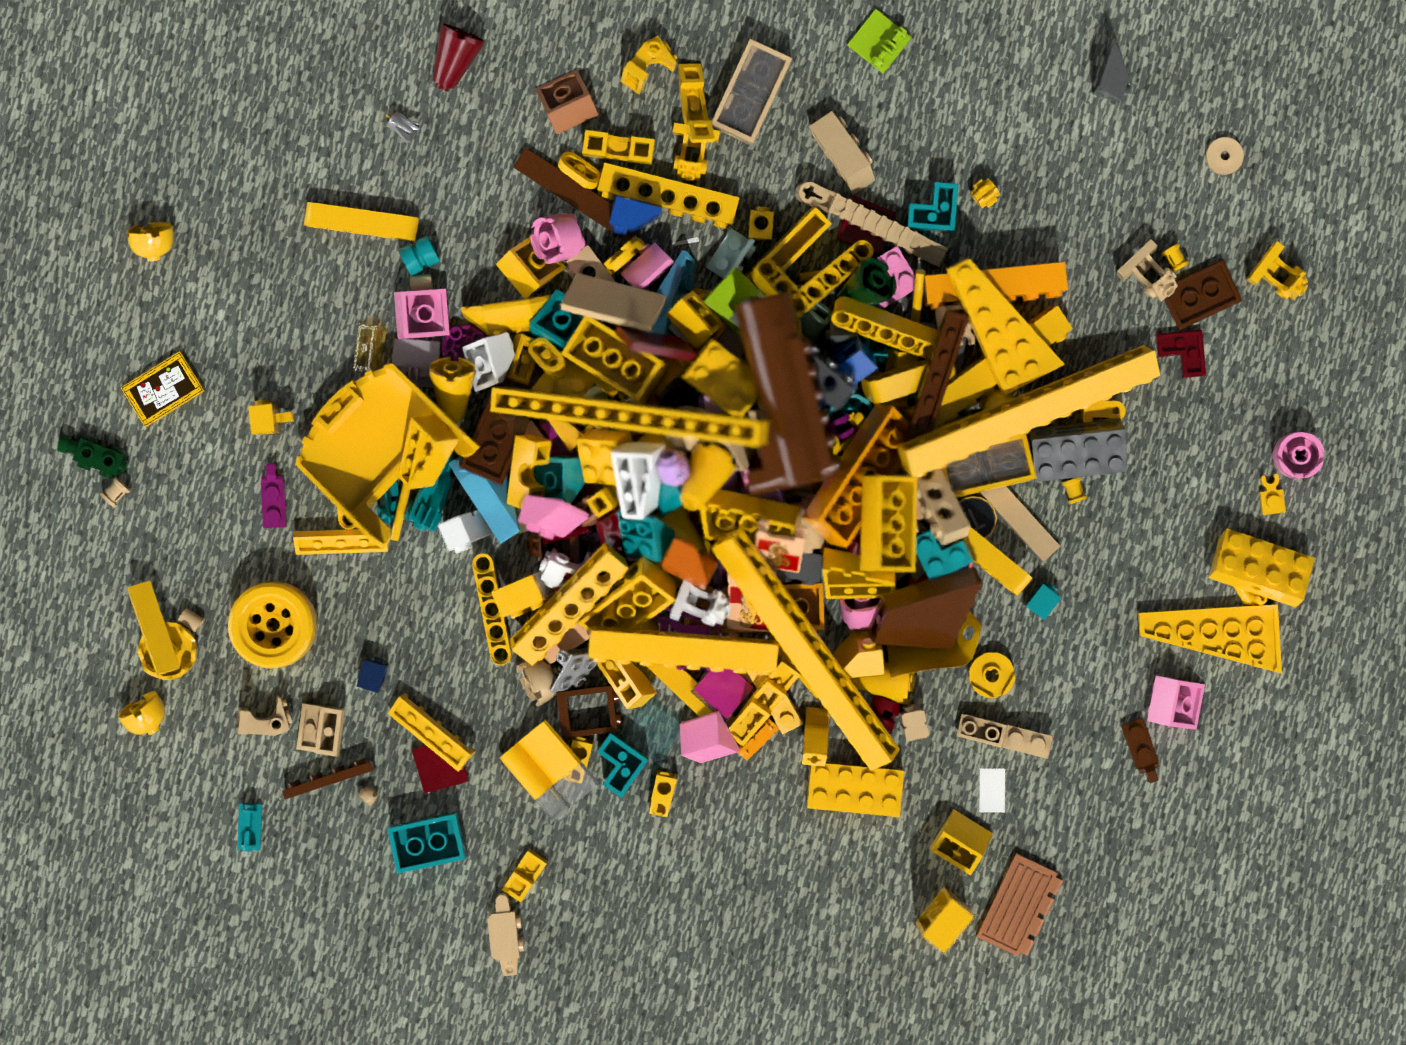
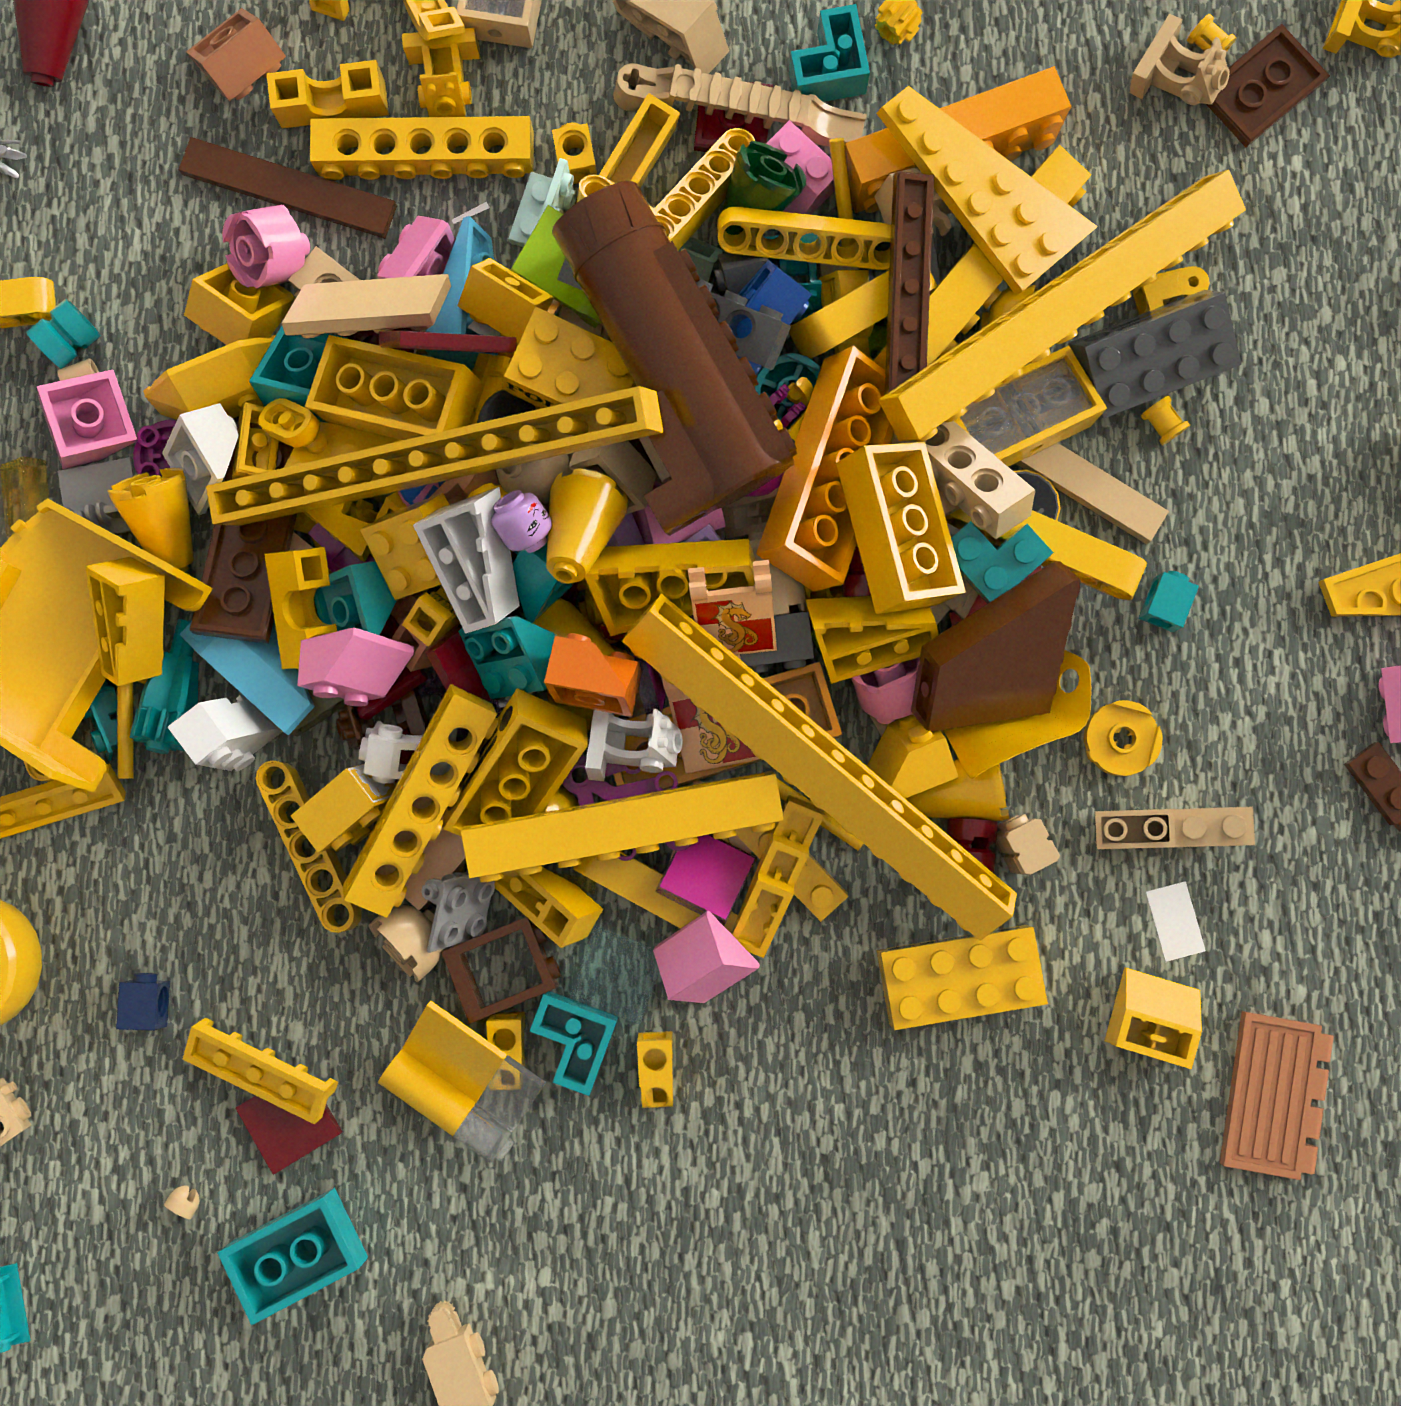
camera: 10 degrees left, 5 degrees down
reddish brown plate [282,758,376,800] -> none
tan brick [296,703,345,757] -> none
yellow slope [502,848,548,902] -> none
yellow plate [558,152,601,189] -> none
yellow plate [604,236,646,275] -> none
blue slope [609,196,662,236] -> none
light orange hinge [736,718,779,761] -> none
yellow piece [802,707,829,767] -> none
yellow brick [916,887,974,954] -> none
dark red tile [1155,330,1206,378] -> none

